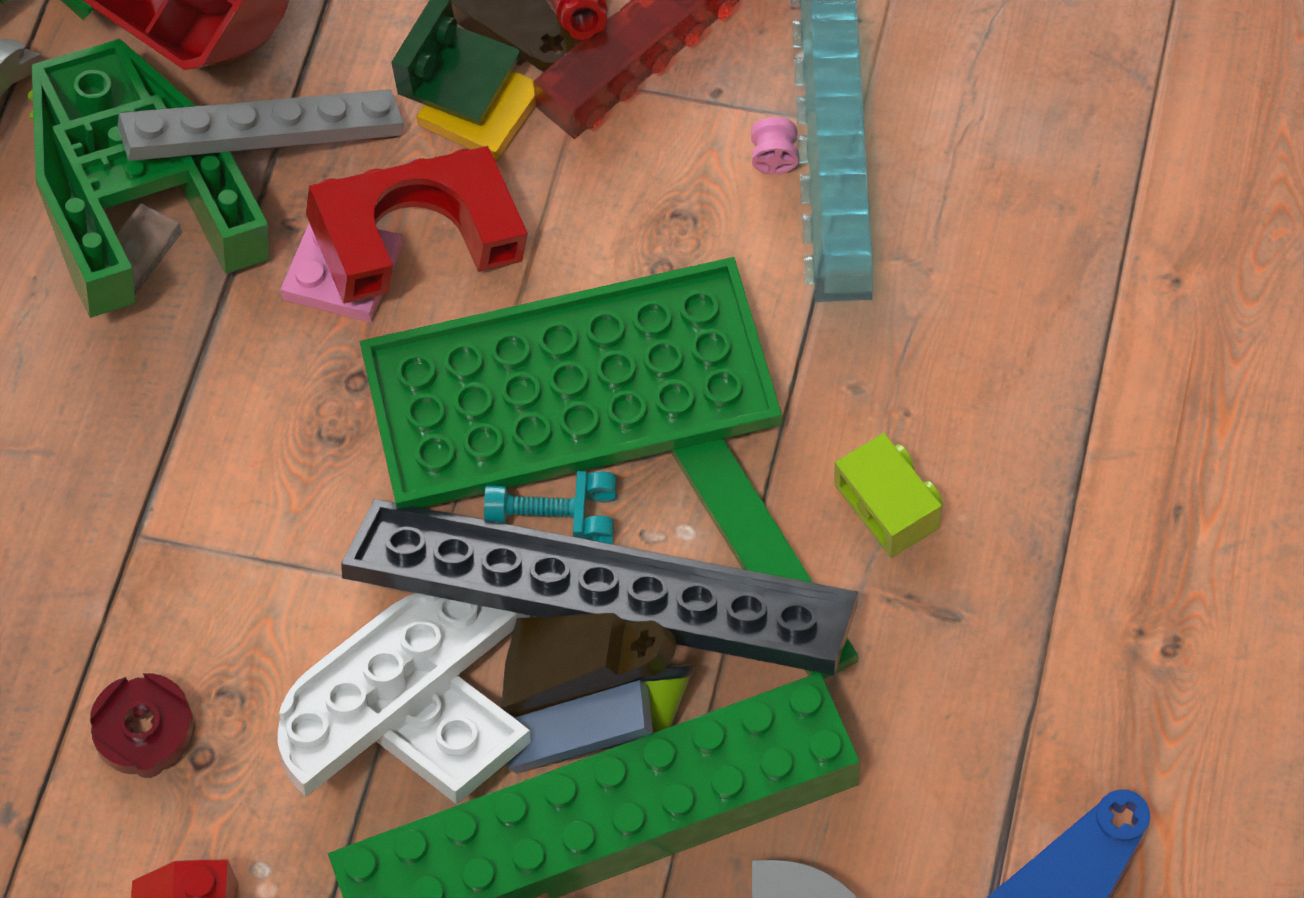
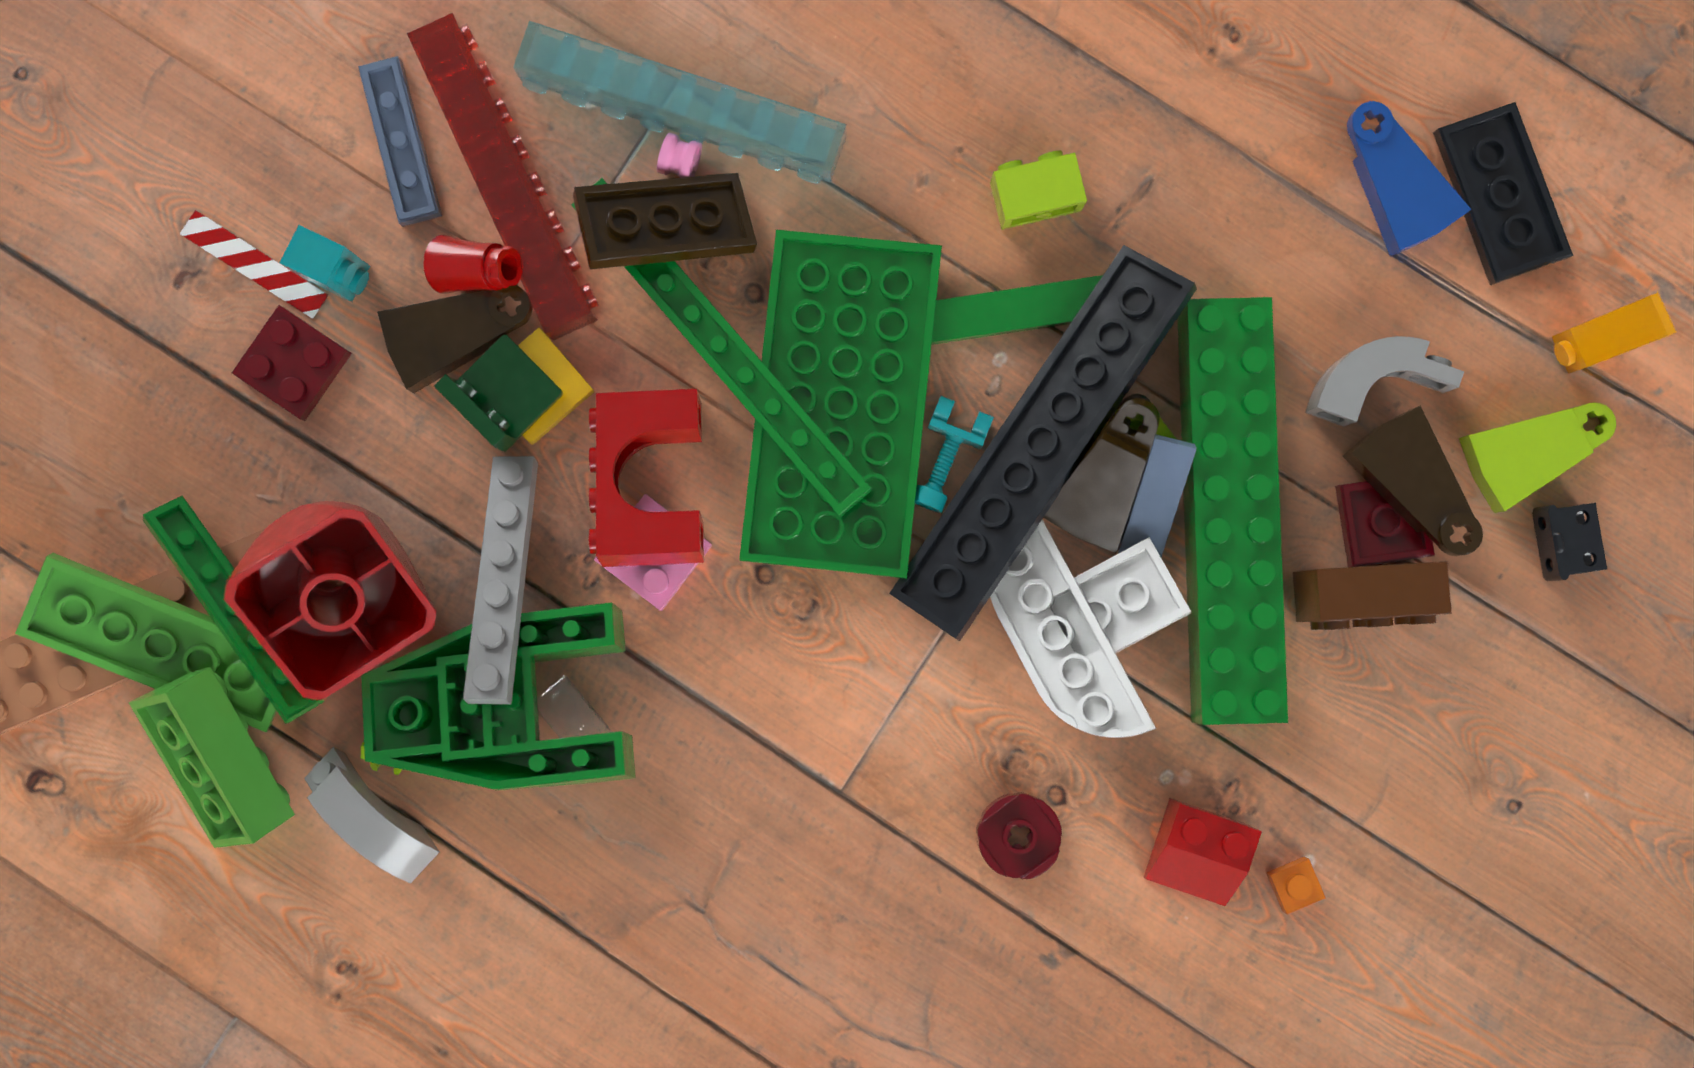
camera: 75 degrees left, 25 degrees up
none -> green plate [571,178,873,517]
none -> dark brown plate [573,173,757,270]

